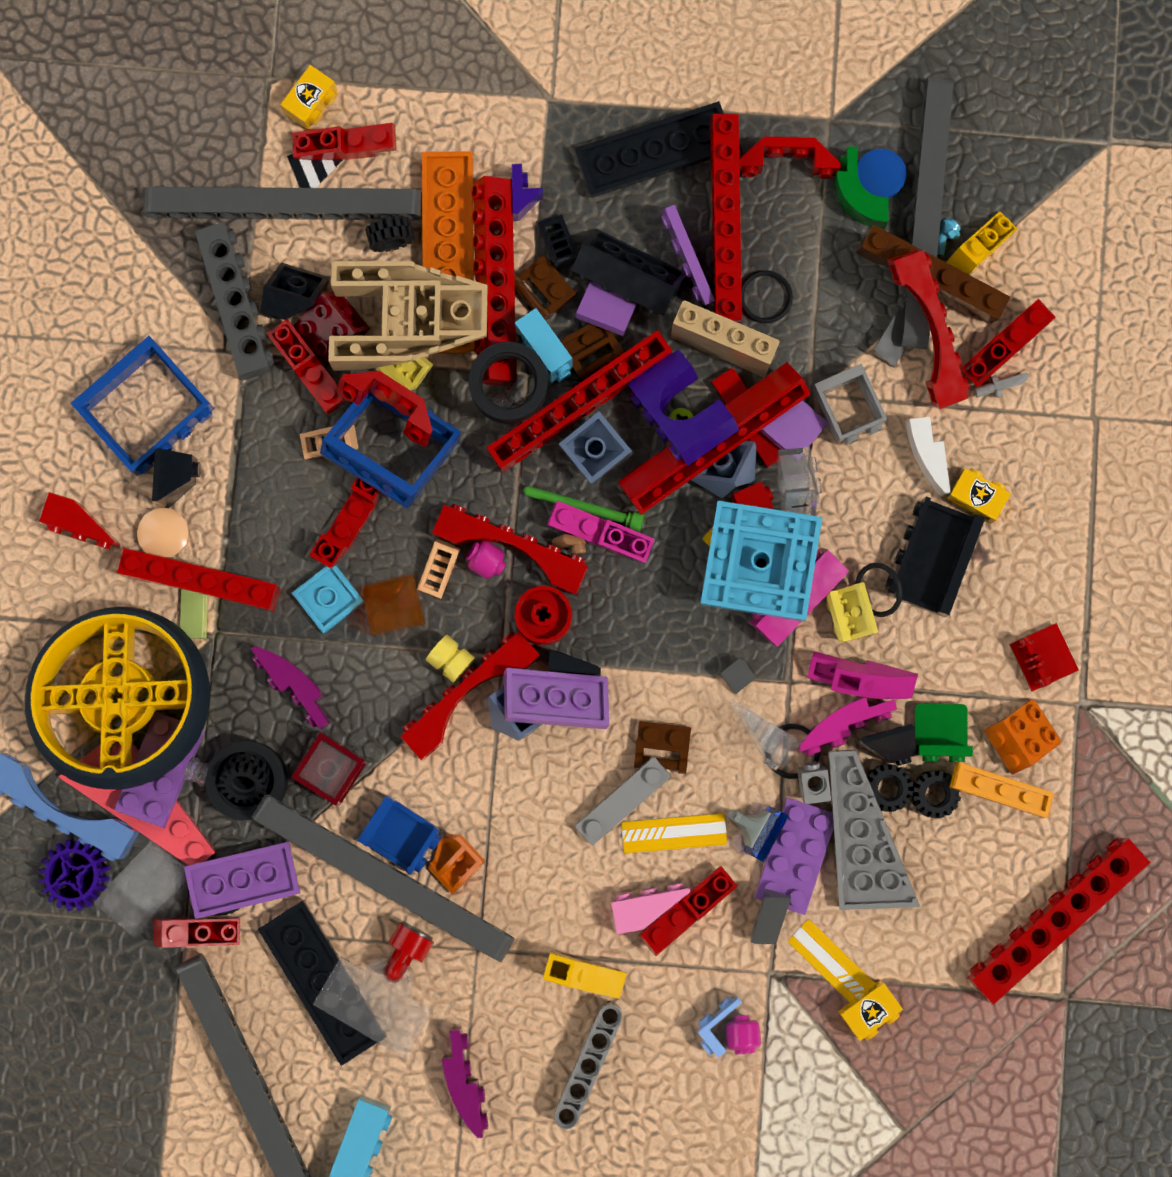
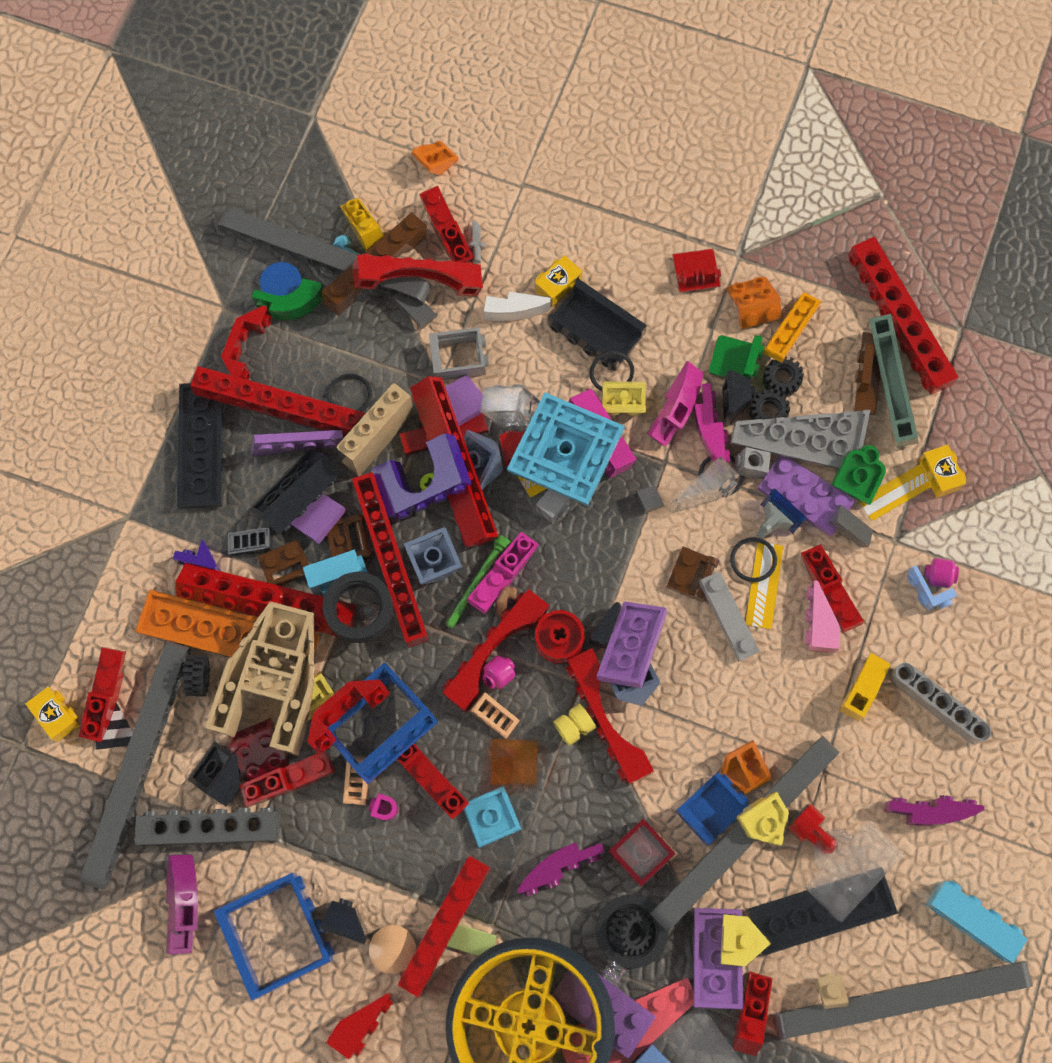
camera: 75 degrees left, 10 degrees down
none -> magenta slope [165,854,198,955]
none -> dark pink plate [369,793,398,821]
none -> orange slope [411,141,459,176]
none -> light grey brick [536,490,570,524]
none -> light yellow plate [720,914,770,967]
none -> black tyre [730,537,777,582]
none -> light yellow plate [736,792,789,846]
none -> tan bracket [815,973,849,1009]
none -> green plate [831,445,886,505]
none -> reddish brown bracket [854,332,880,415]
none -> sand green arch [869,314,919,448]

